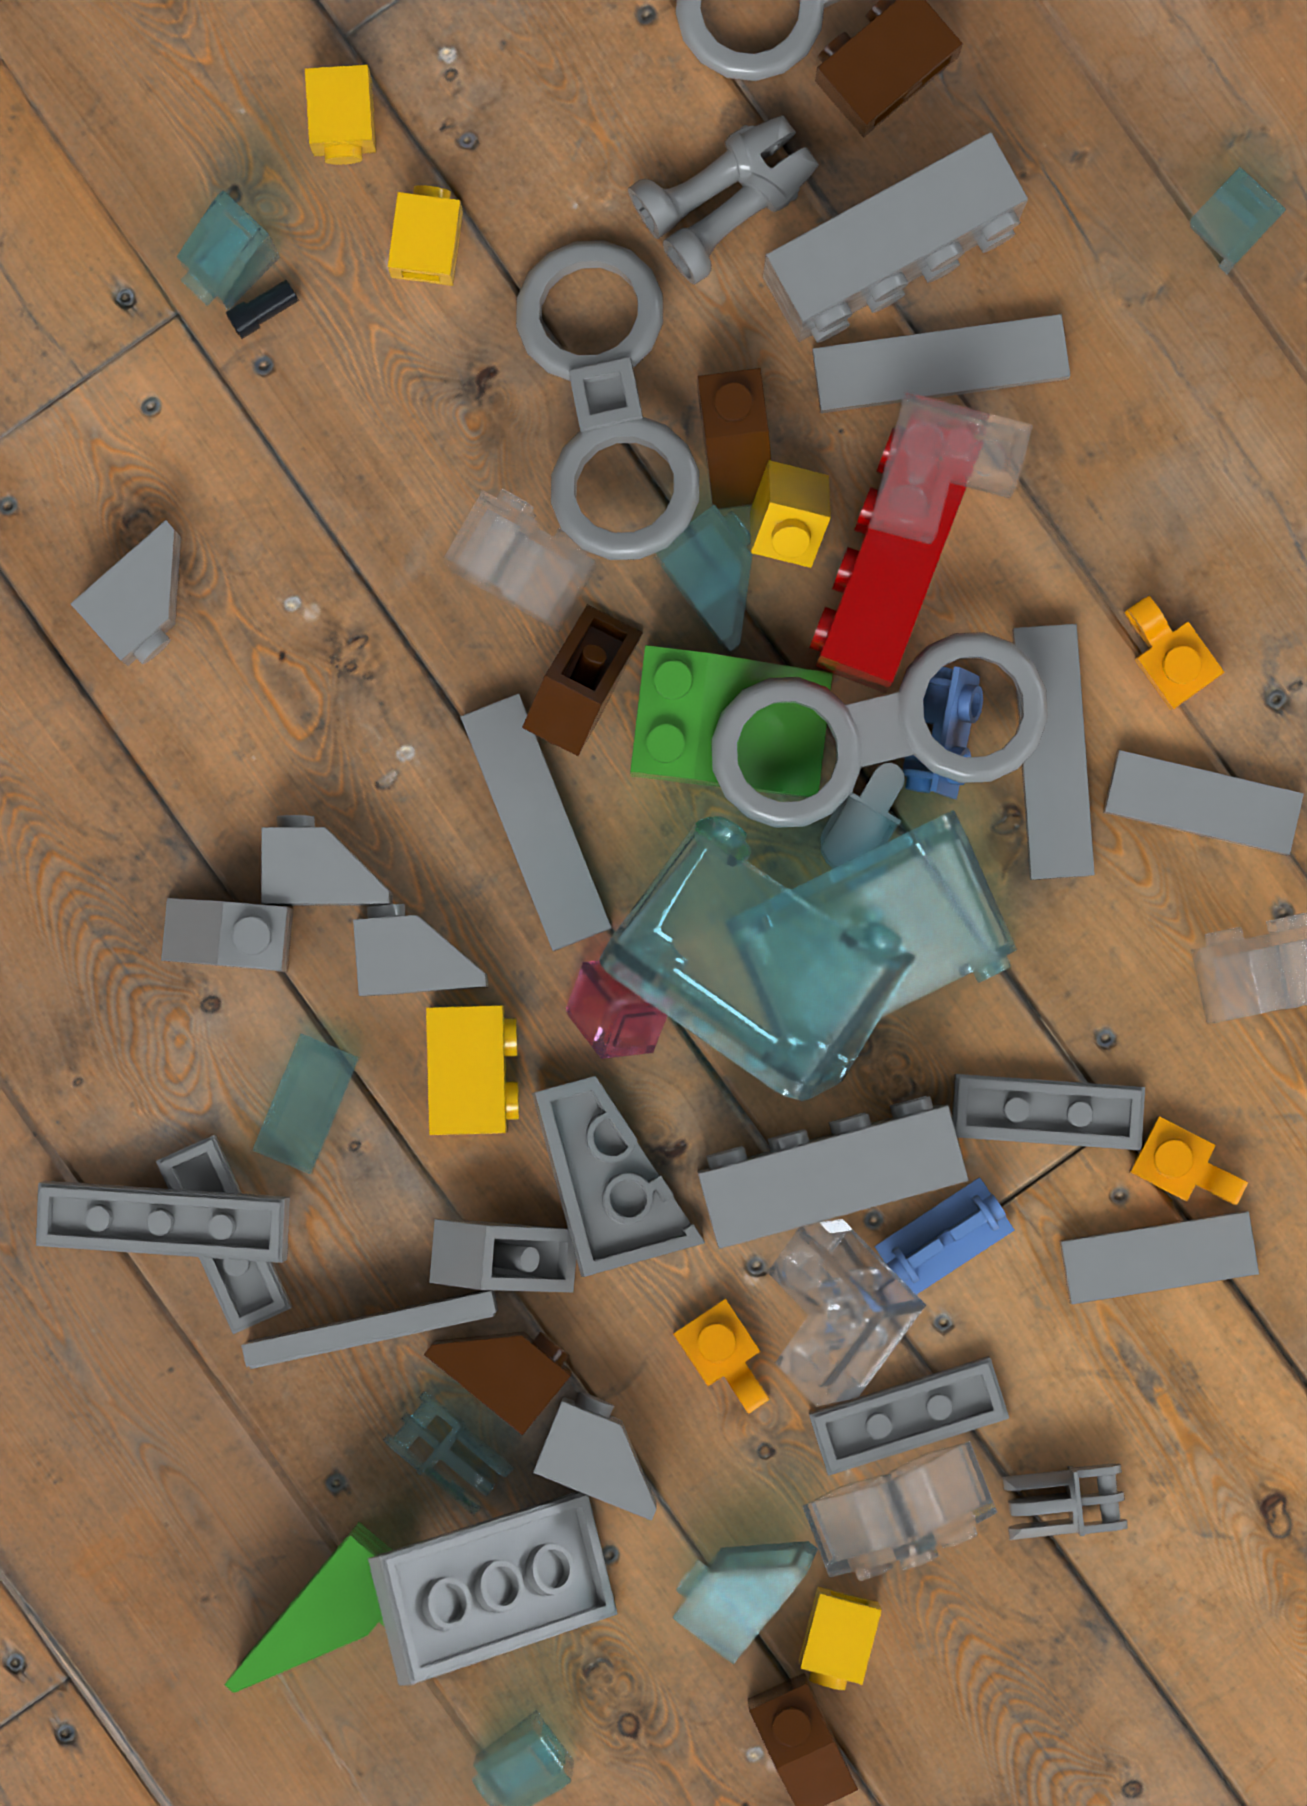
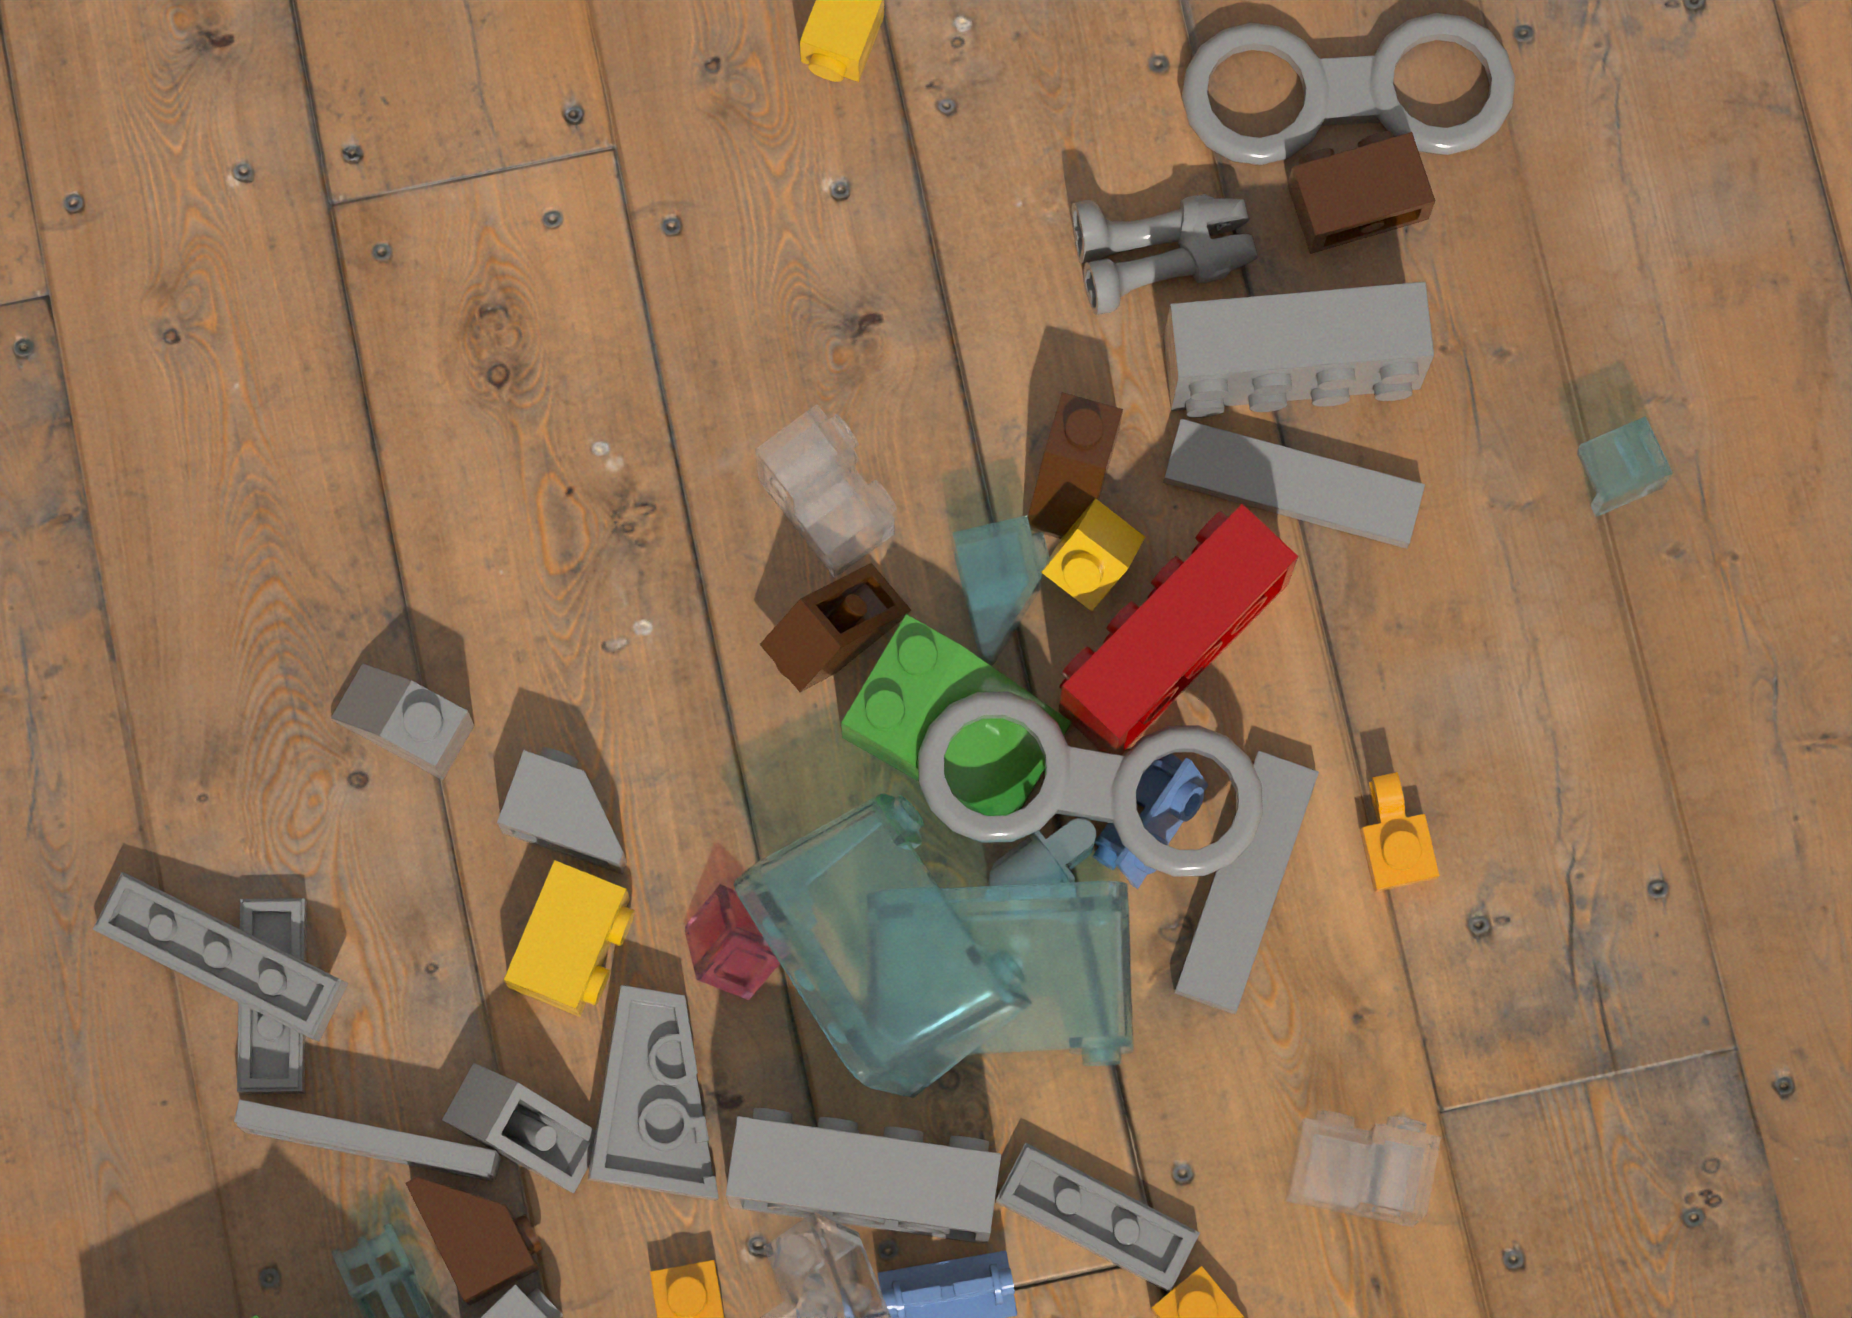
camera: 20 degrees right, 10 degrees down
light grey slope [71,520,181,666] -> none
clear light blue slope [177,190,280,311] -> none
black piece [225,280,299,339] -> none
clear light blue tile [252,1033,360,1174] -> none
light grey slope [261,815,393,906] -> none
yellow brick [387,185,463,286] -> none
light grey tile [460,694,612,952] -> none
light grey bar [516,240,699,560] -> none
clear brick [868,392,1033,544] -> none
light grey tile [1103,750,1304,856] -> none

